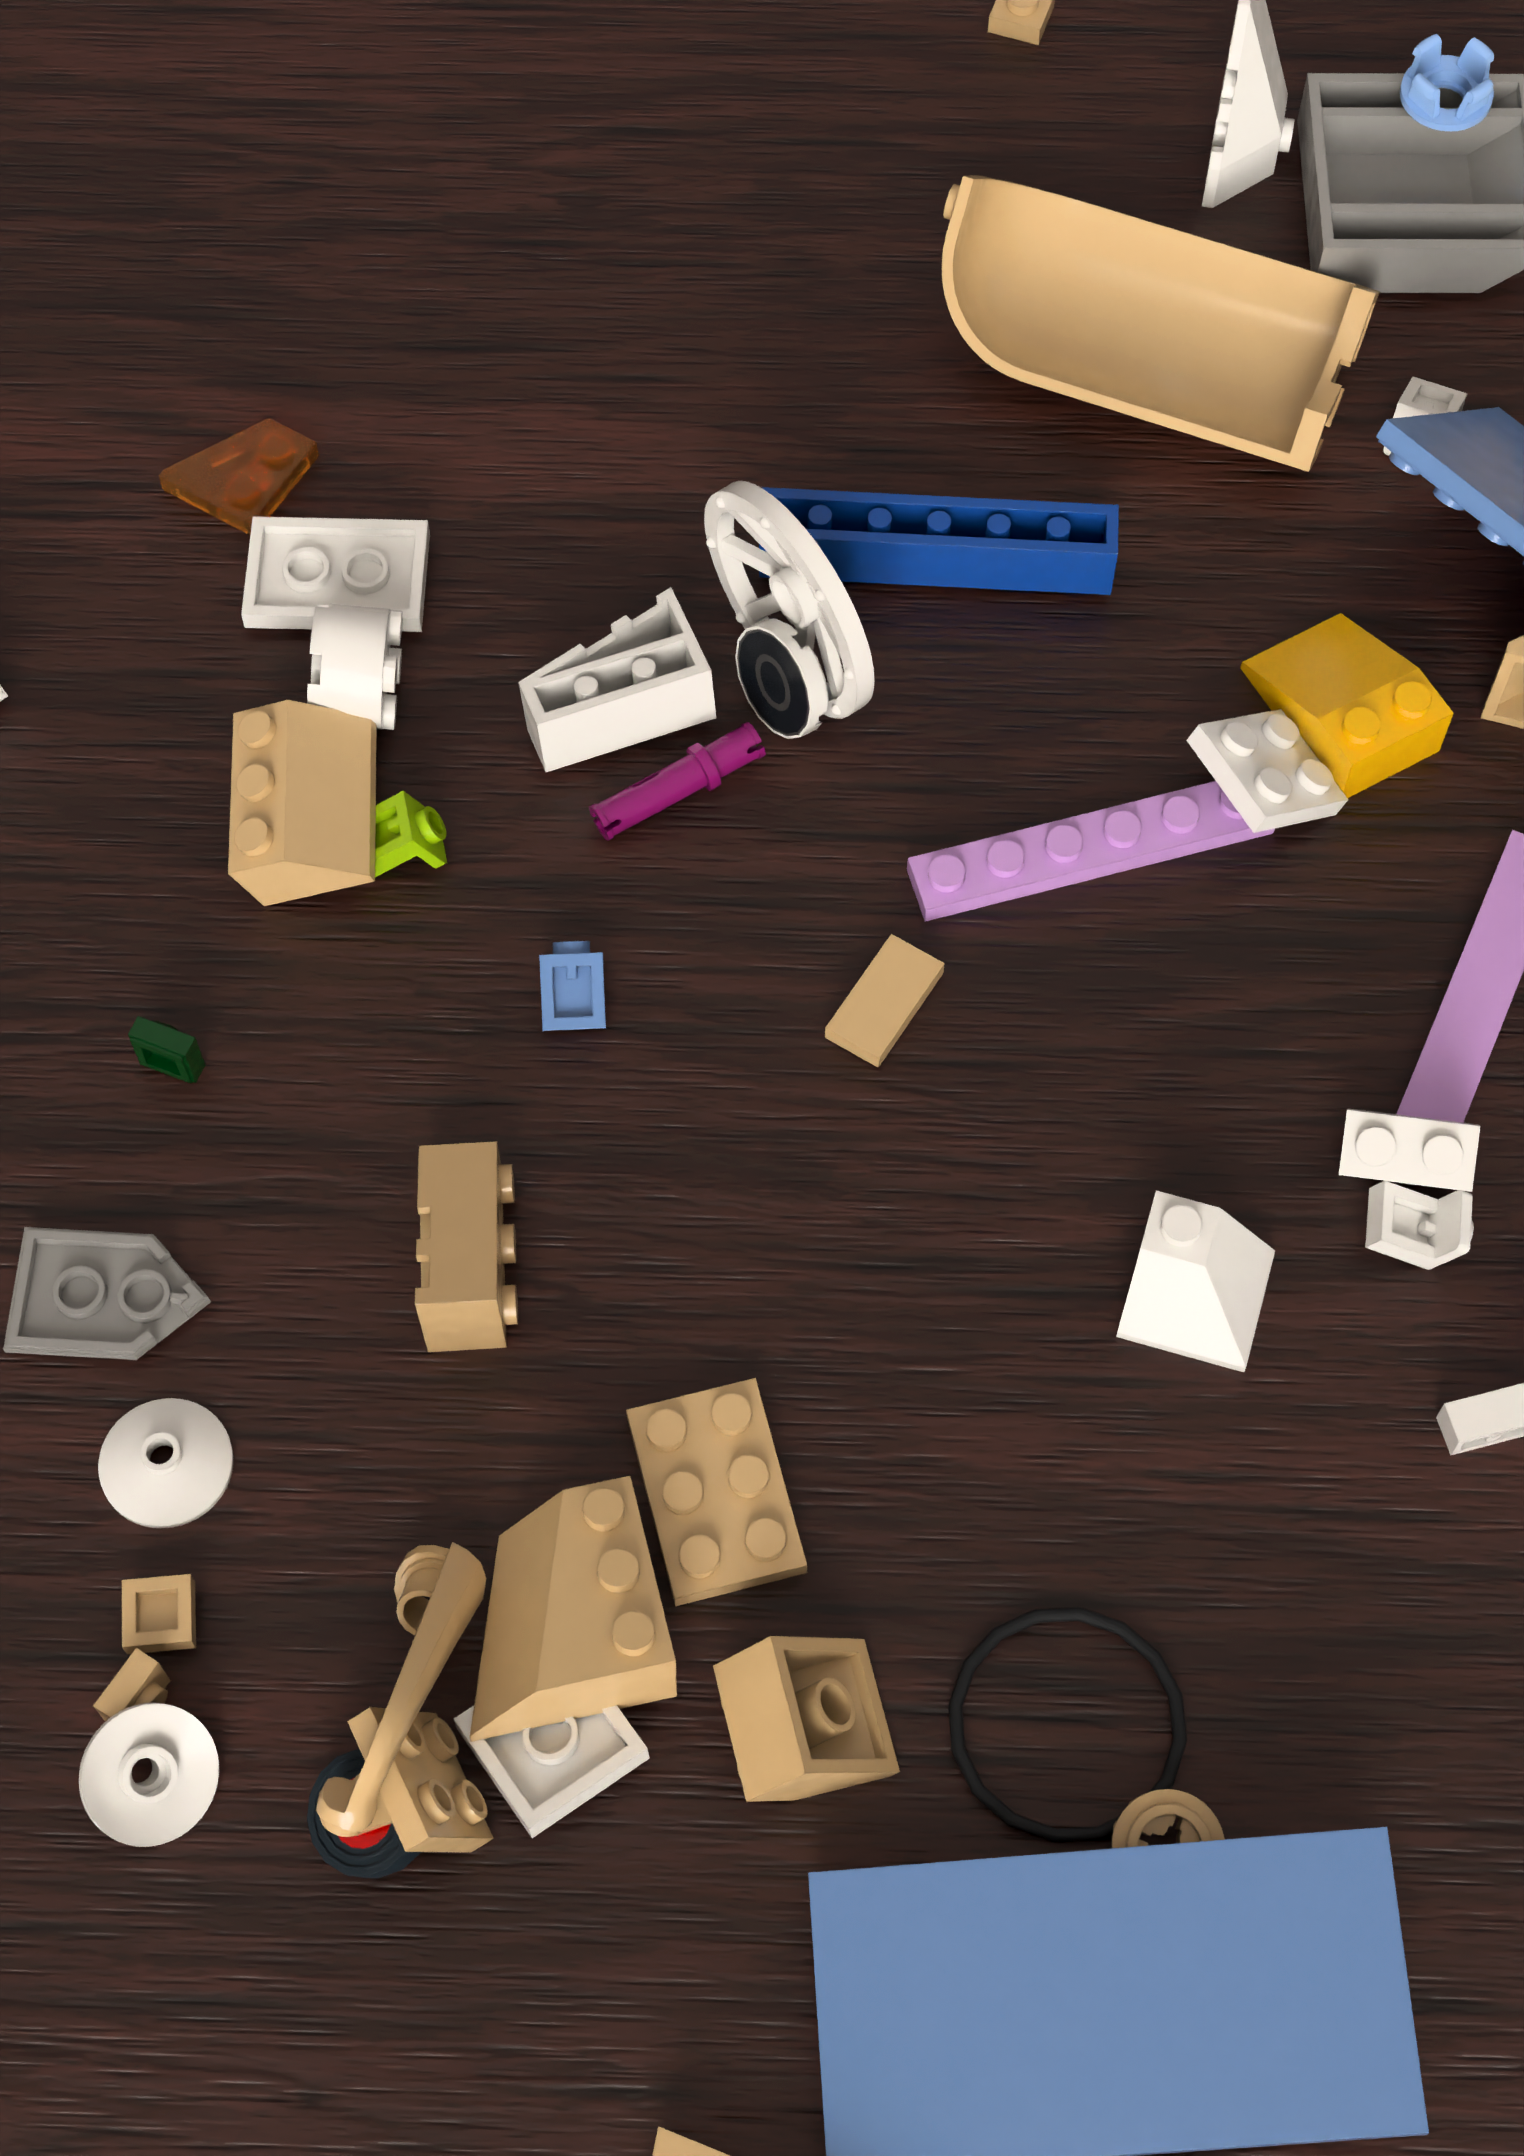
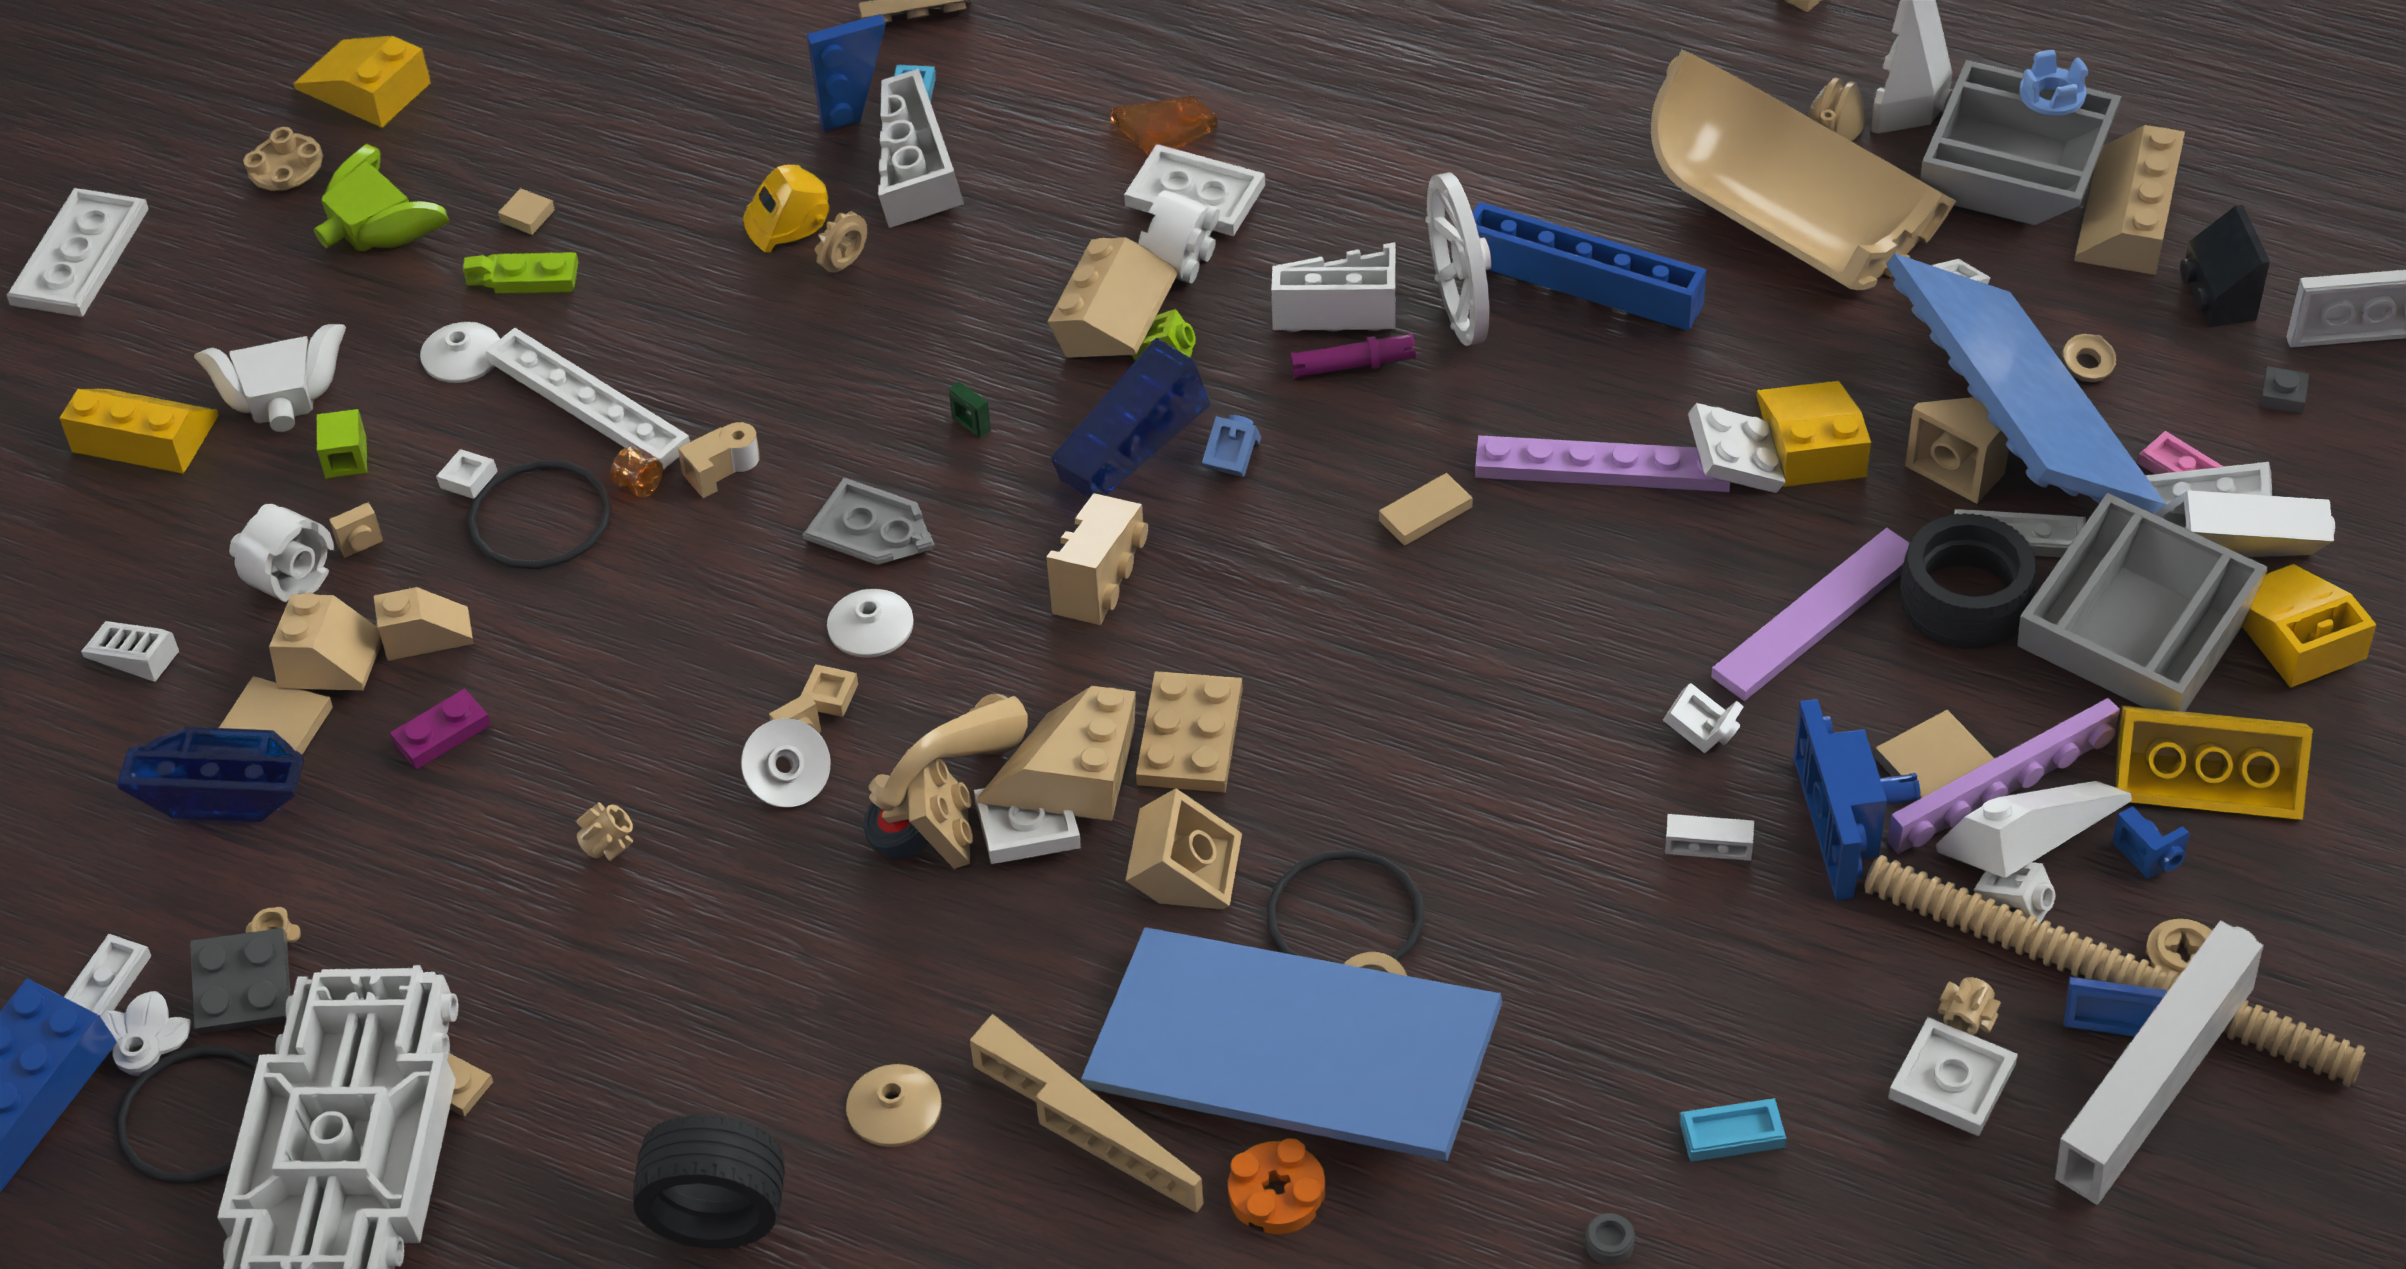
camera: 25 degrees right, 15 degrees down
tile [735,618,829,739] -> none
white slope [1116,1190,1275,1372] -> none
white brick [1339,1108,1480,1192] -> none
none -> clear blue wedge [1051,337,1211,498]
none -> tan hat [1807,77,1865,141]

